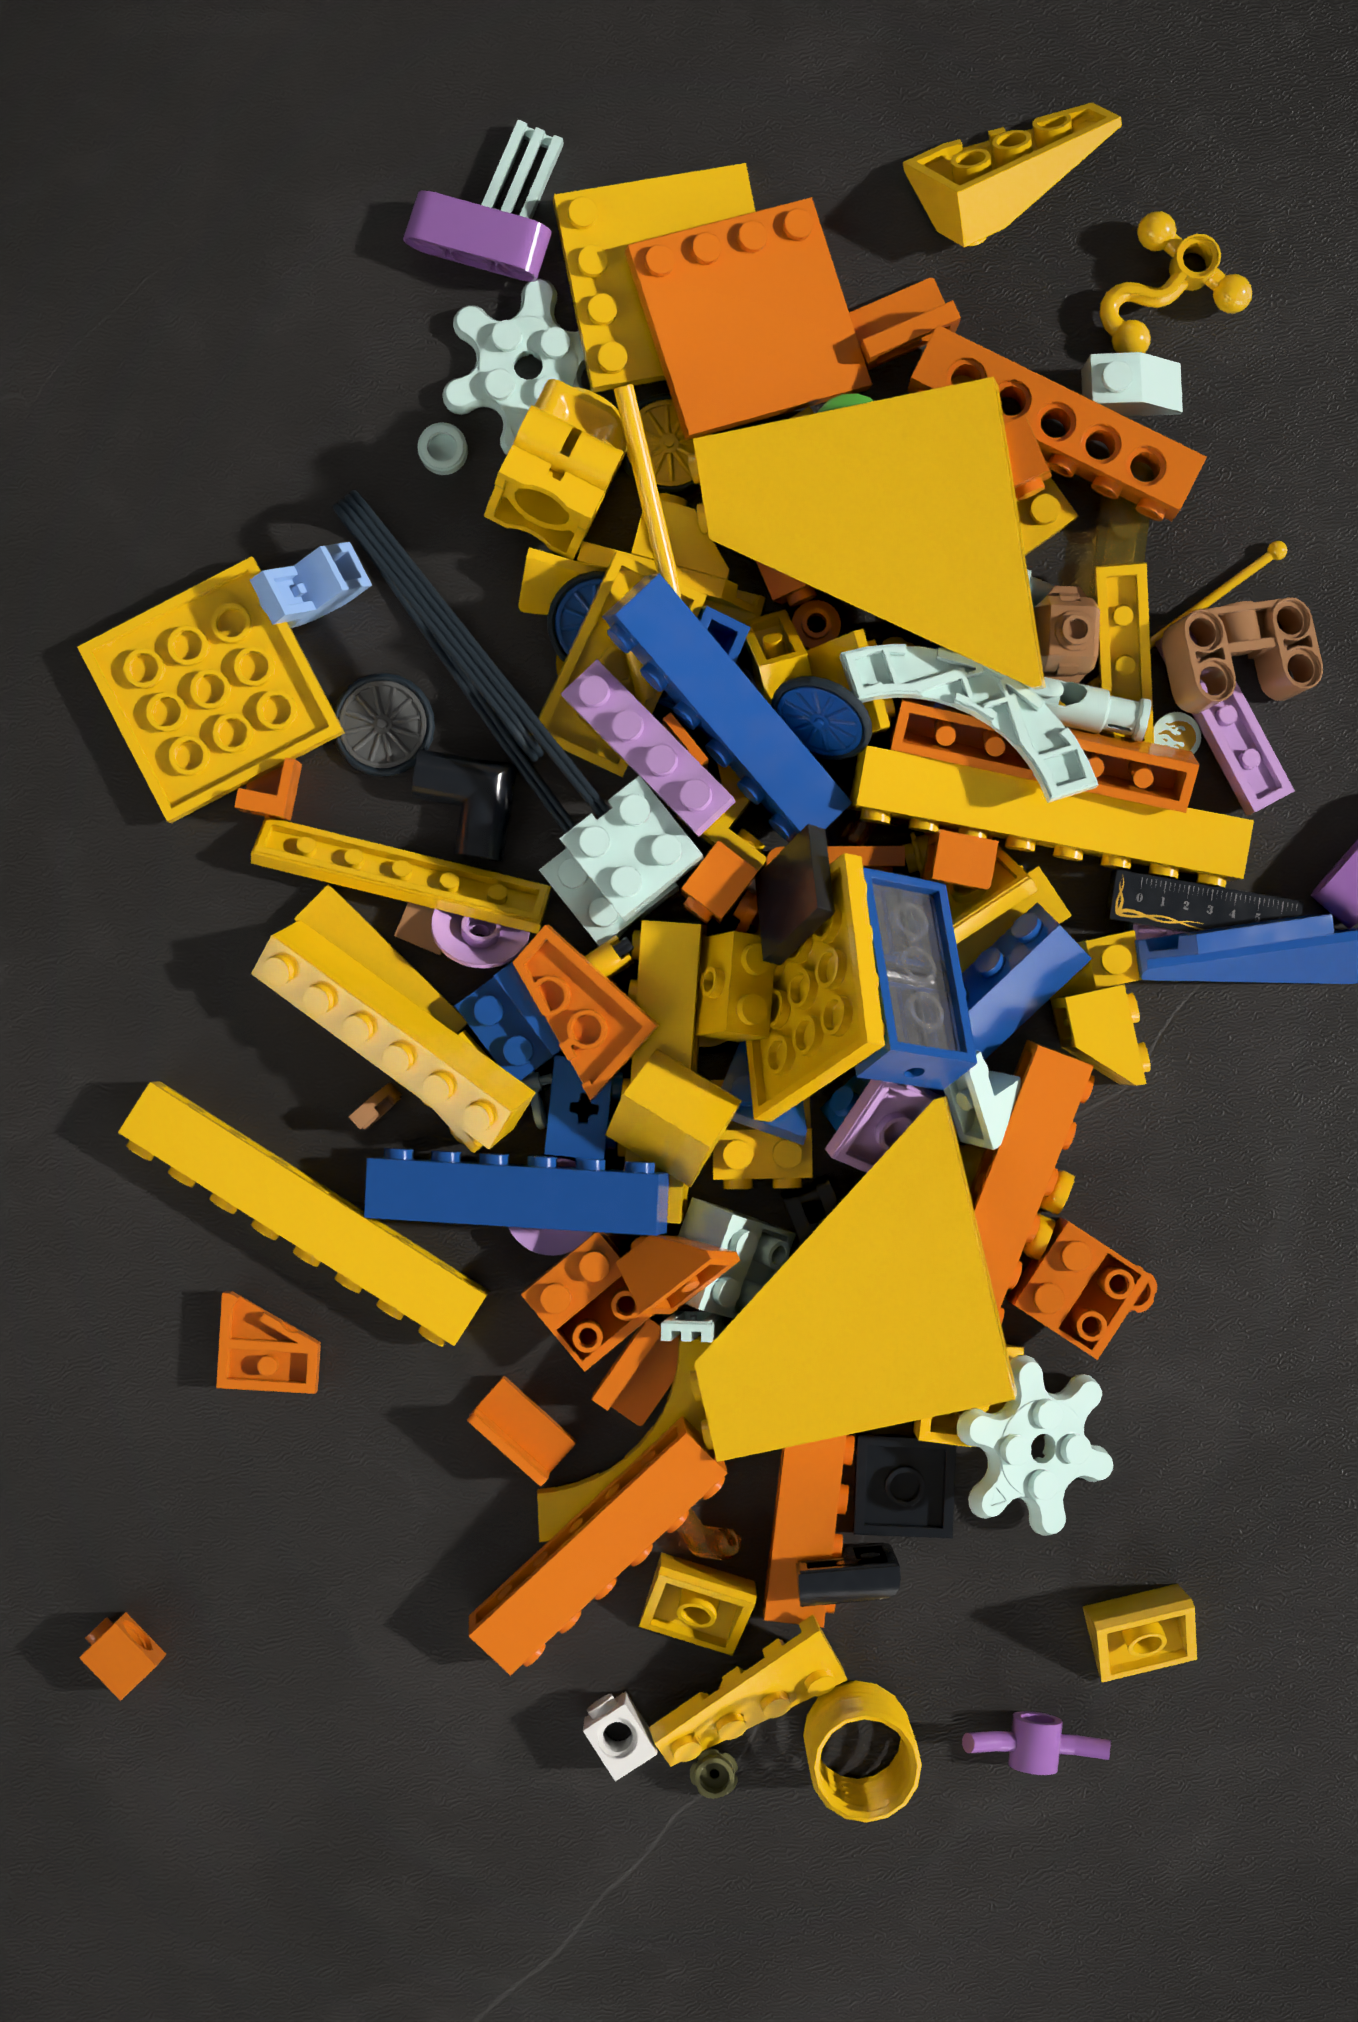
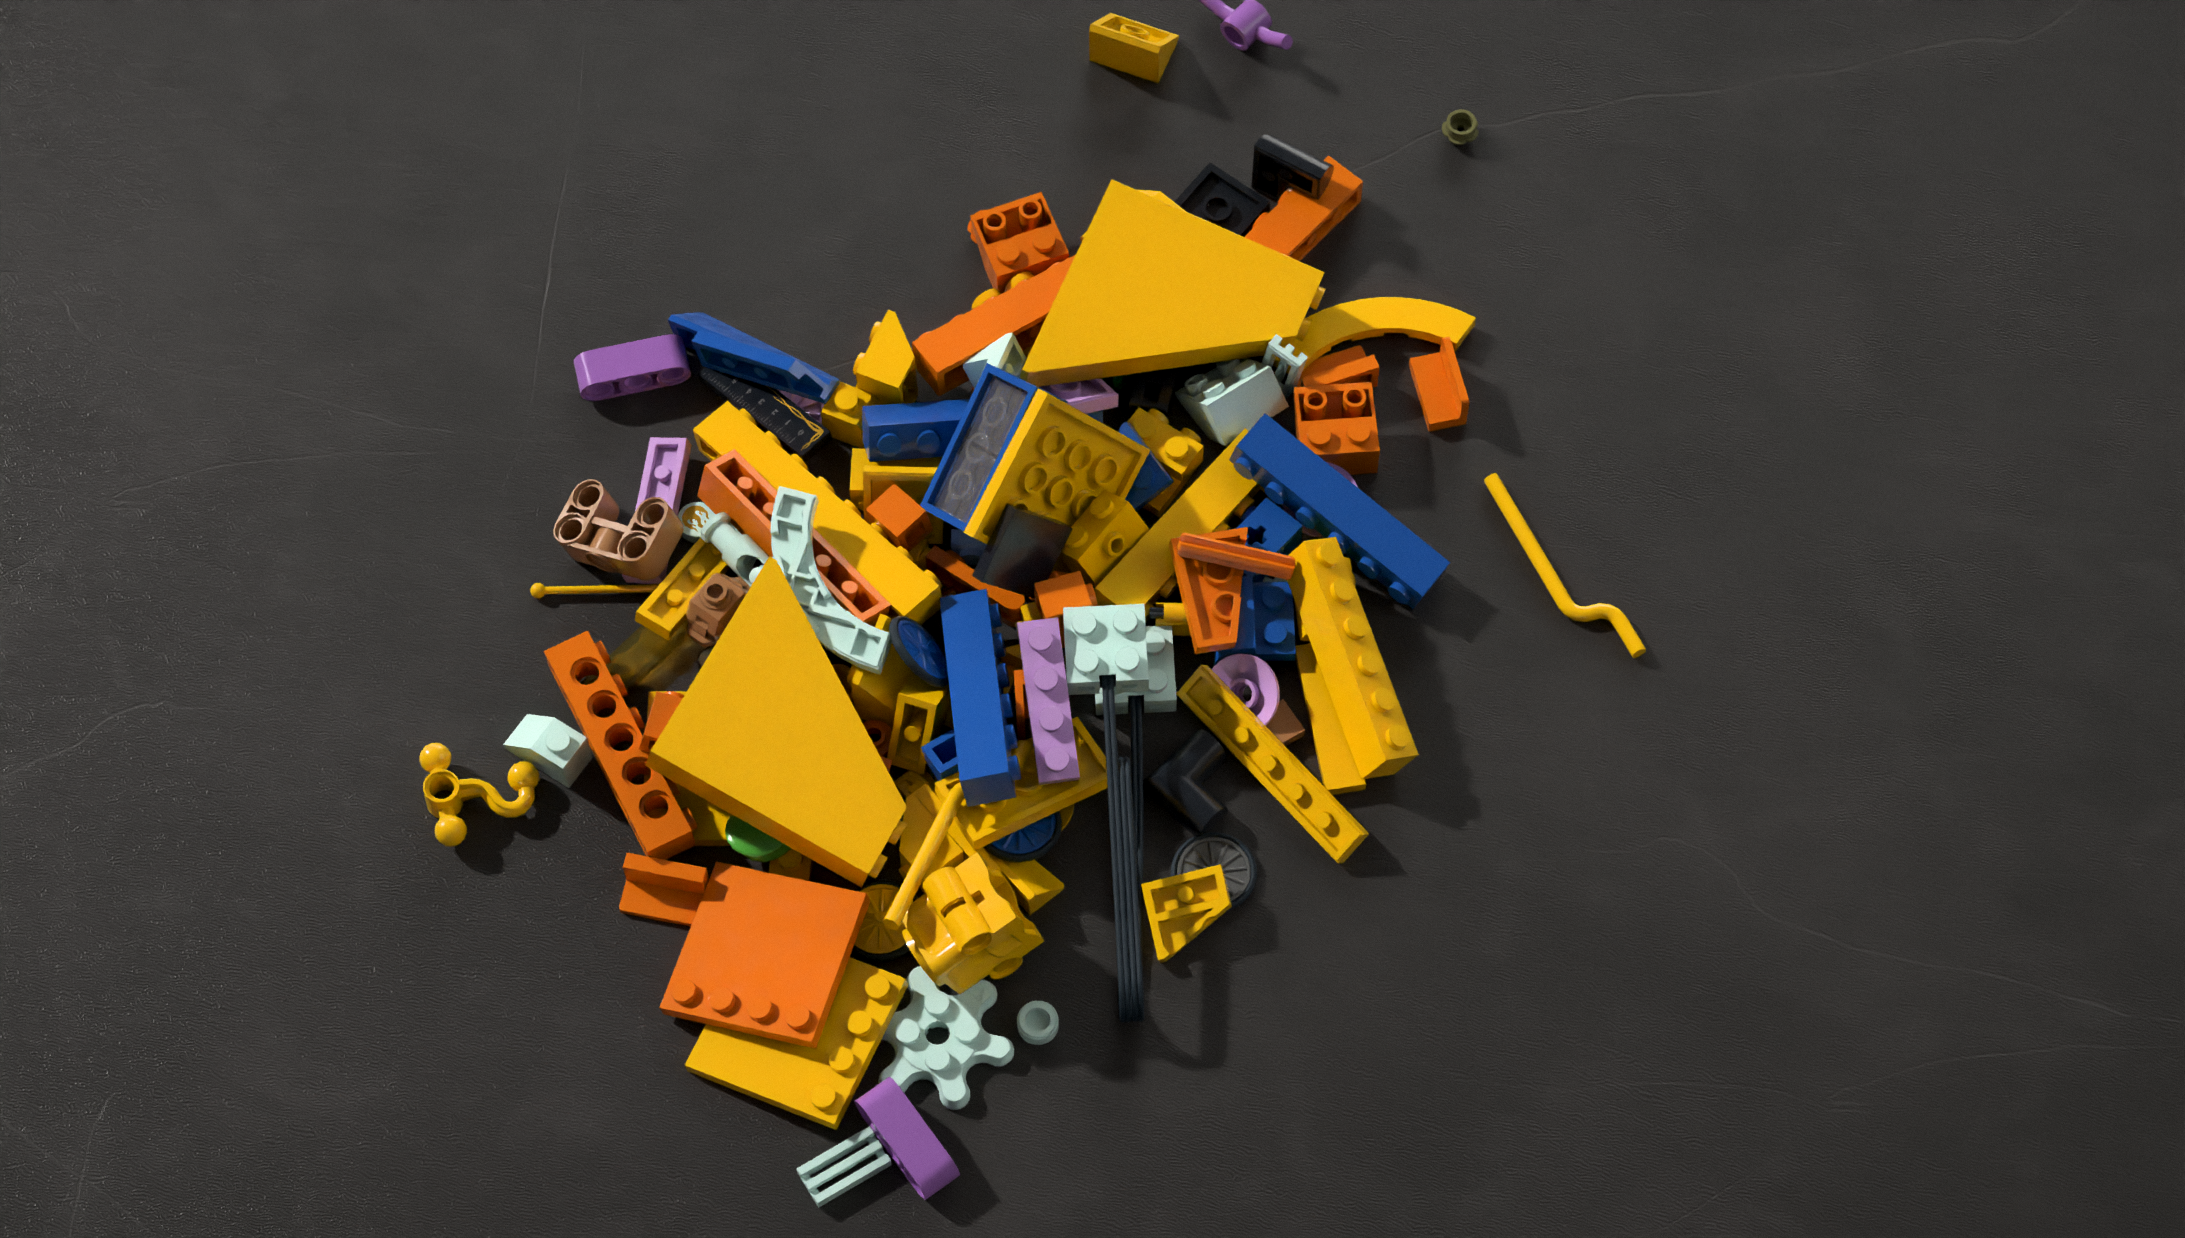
camera: 145 degrees left, 25 degrees down
yellow plate [77,556,345,823] -> none
orange brick [79,1612,166,1701] -> none
yellow brick [118,1081,490,1347] -> none
orange wing [216,1291,321,1394] -> none
orange panel [234,757,302,822] -> none
light blue brick [250,542,372,628] -> none
medium nougat tile [349,1082,402,1130] -> none
orange brick [468,1416,728,1676] -> none
white brick [583,1691,658,1781] -> none
yellow slope [605,1049,742,1187] -> none
orange slope [616,1235,741,1314] -> none
yellow slope [639,1552,757,1656] -> none
yellow wing [649,1615,848,1767] -> none
clear orange arm [677,1507,742,1560] -> none
yellow piece [803,1680,922,1823] -> none
yellow wedge [903,103,1122,247] -> none
light aqua plate [956,1355,1113,1536] -> none
none -> yellow wing [1141,864,1232,963]
none -> orange axle [1177,533,1295,580]
none -> yellow piece [1484,473,1646,658]

